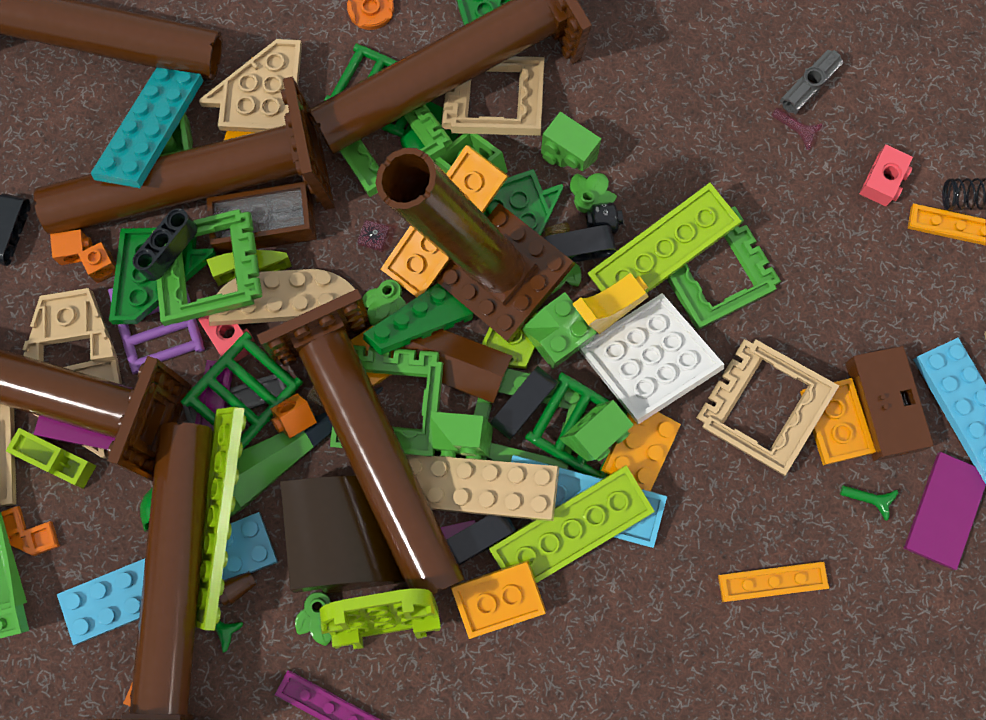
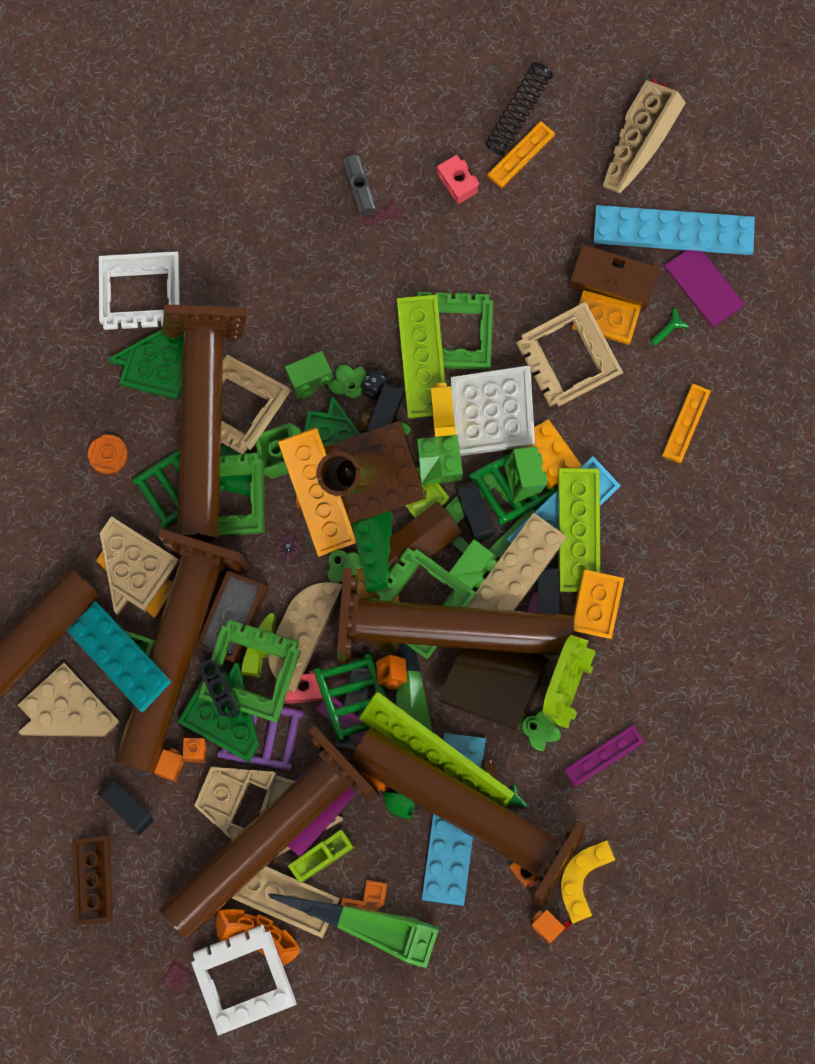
camera: 55 degrees left, 0 degrees up
none -> tan wing [18,663,120,737]

